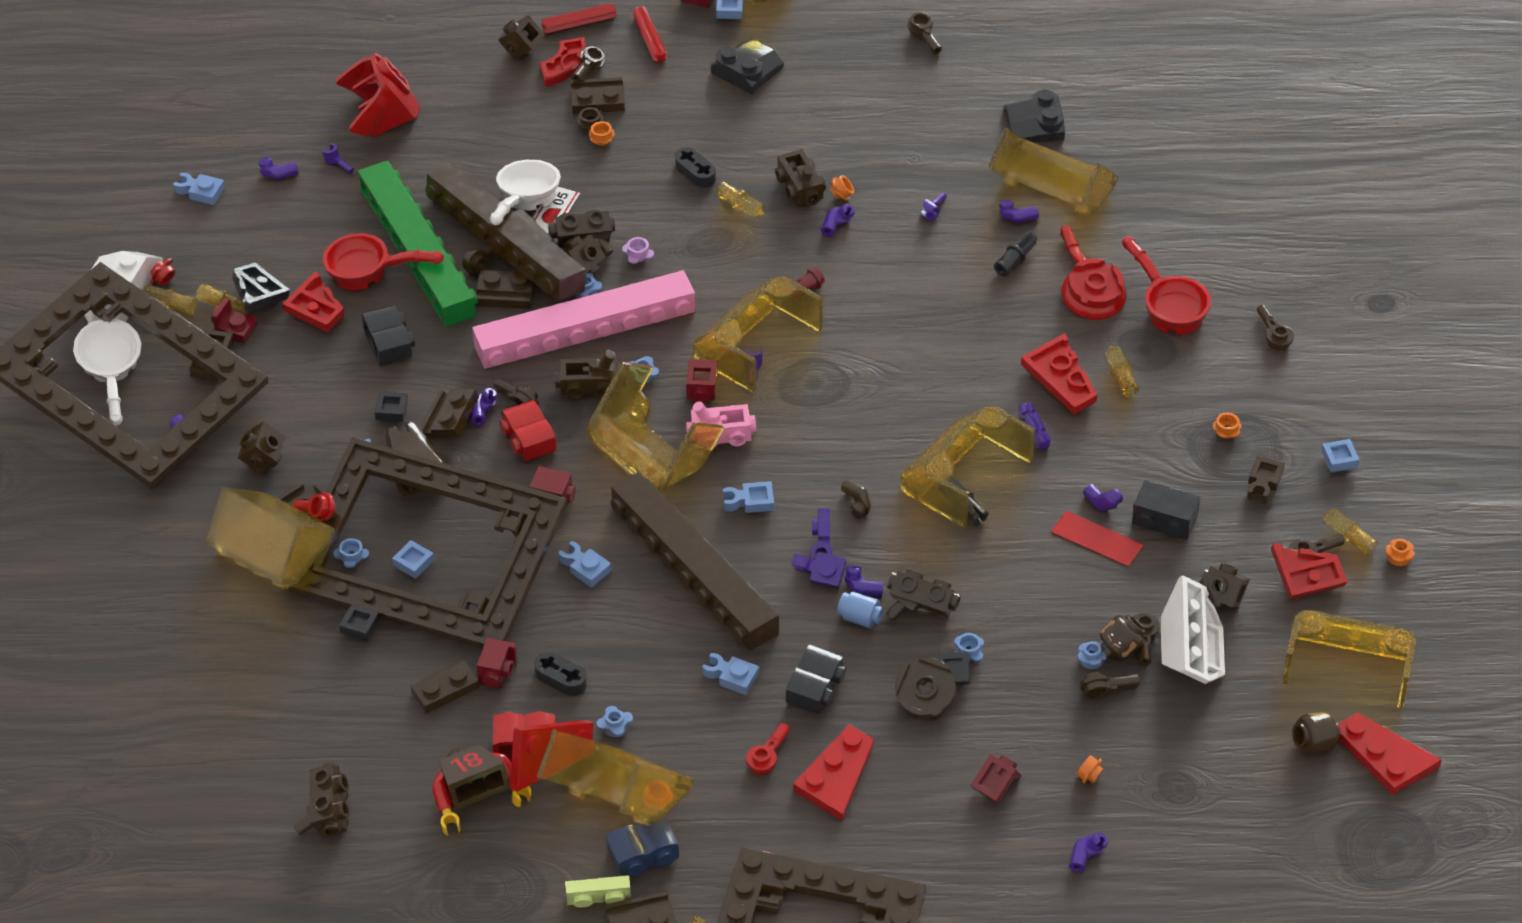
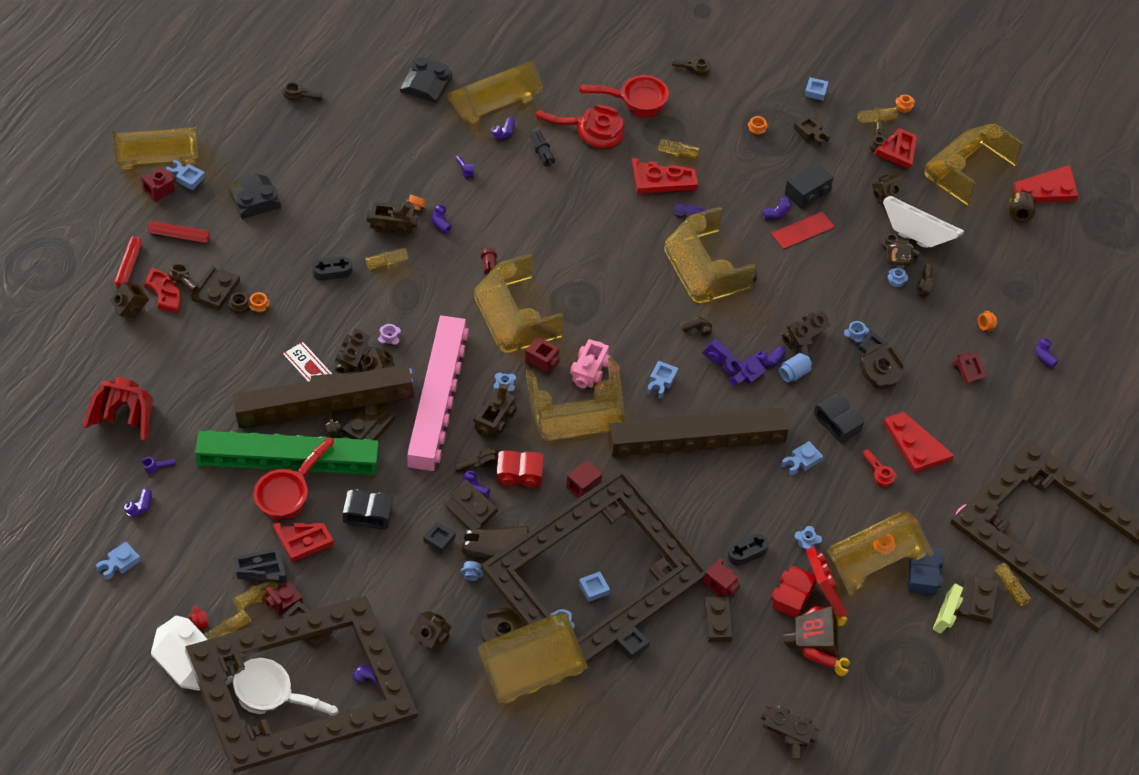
camera: 65 degrees left, 5 degrees up
red plate [293,492,335,522] -> none
white piece [490,160,561,225] -> none
medium blue plate [558,541,612,588] -> none

